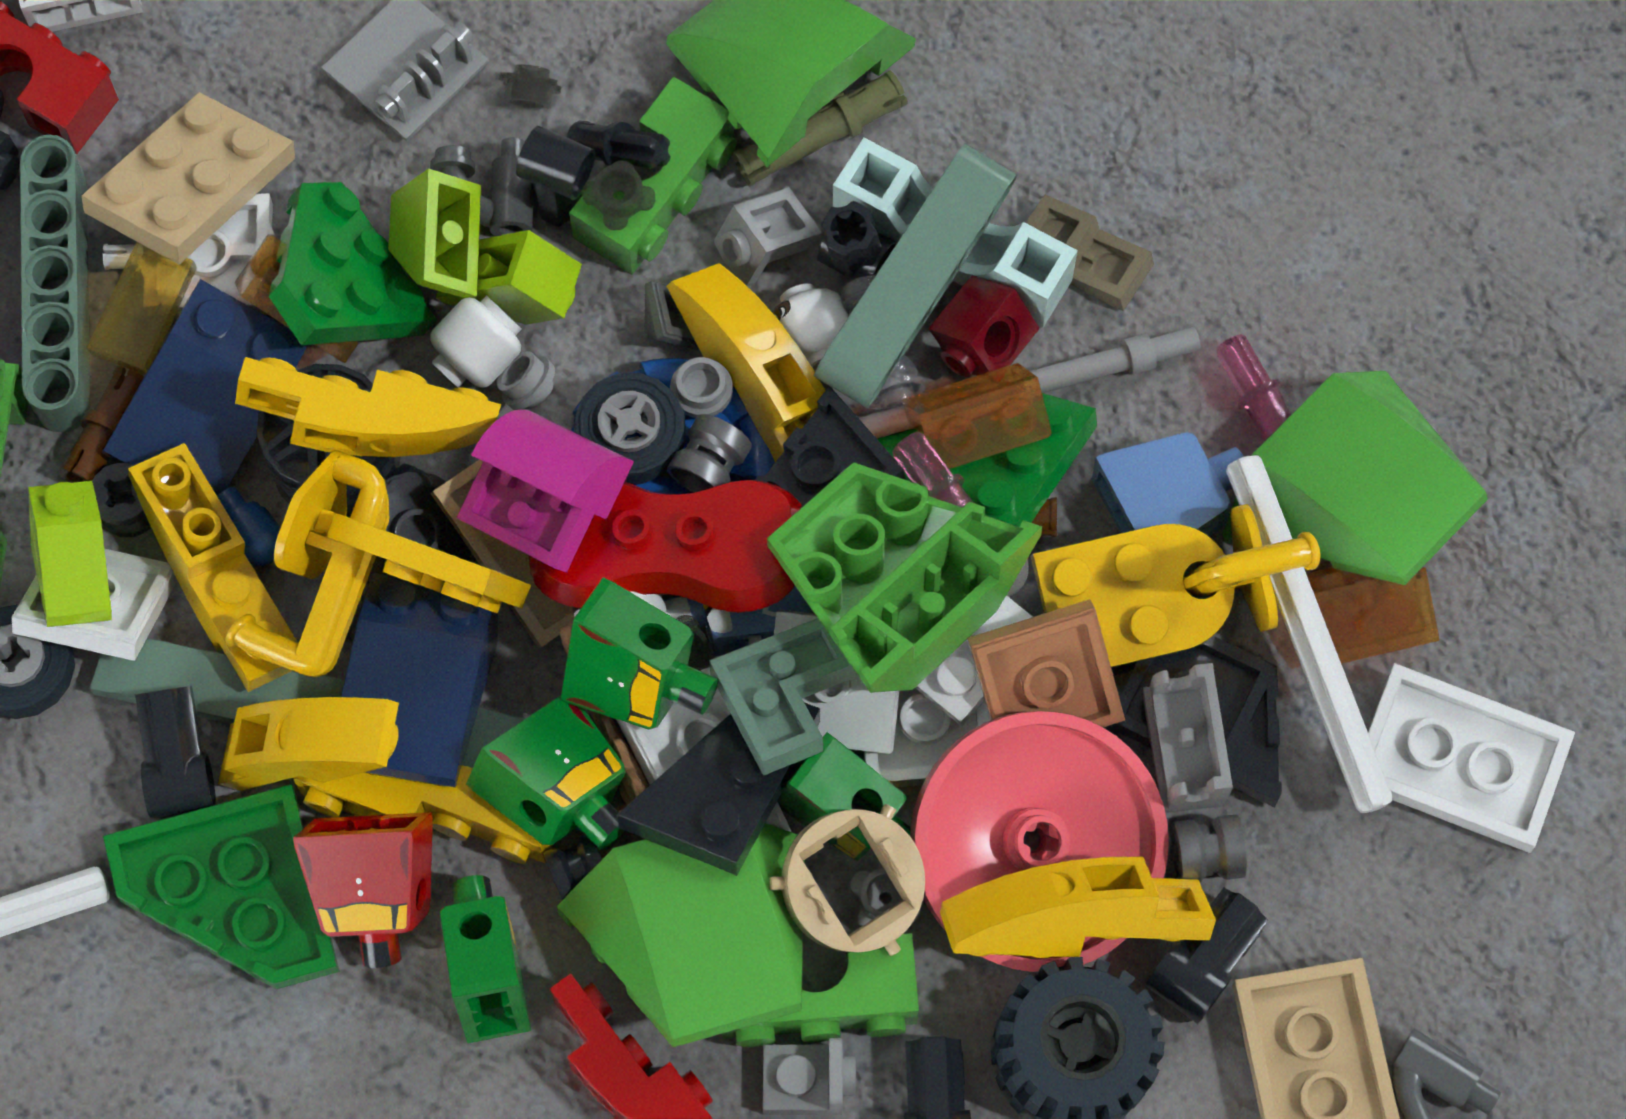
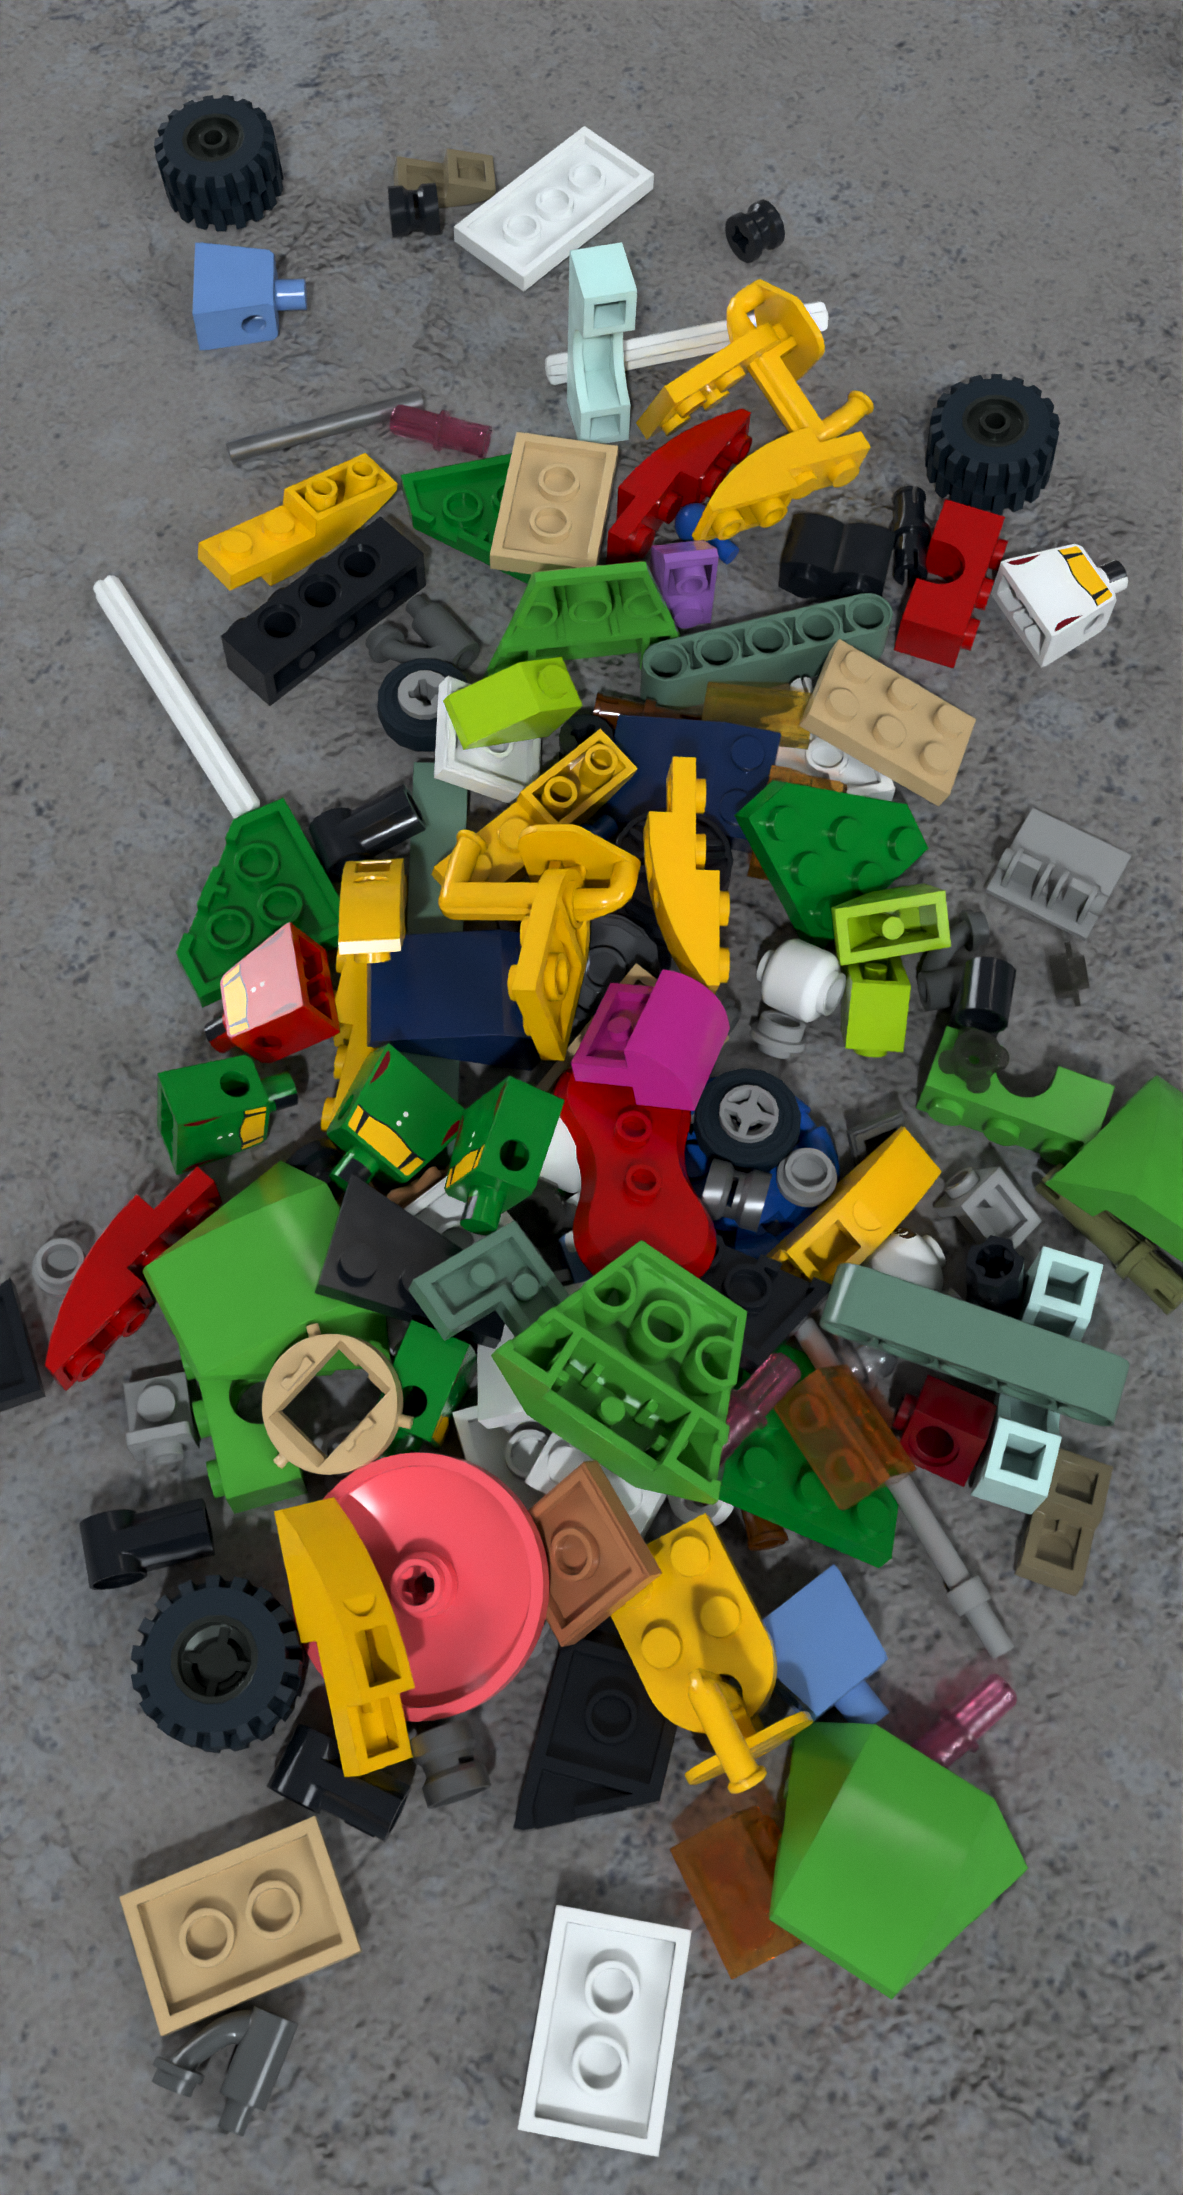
camera: 75 degrees right, 5 degrees down
black axle [566,120,671,170] -> none
light grey hinge [1142,663,1233,813] -> none
white axle [1226,455,1393,813] -> none

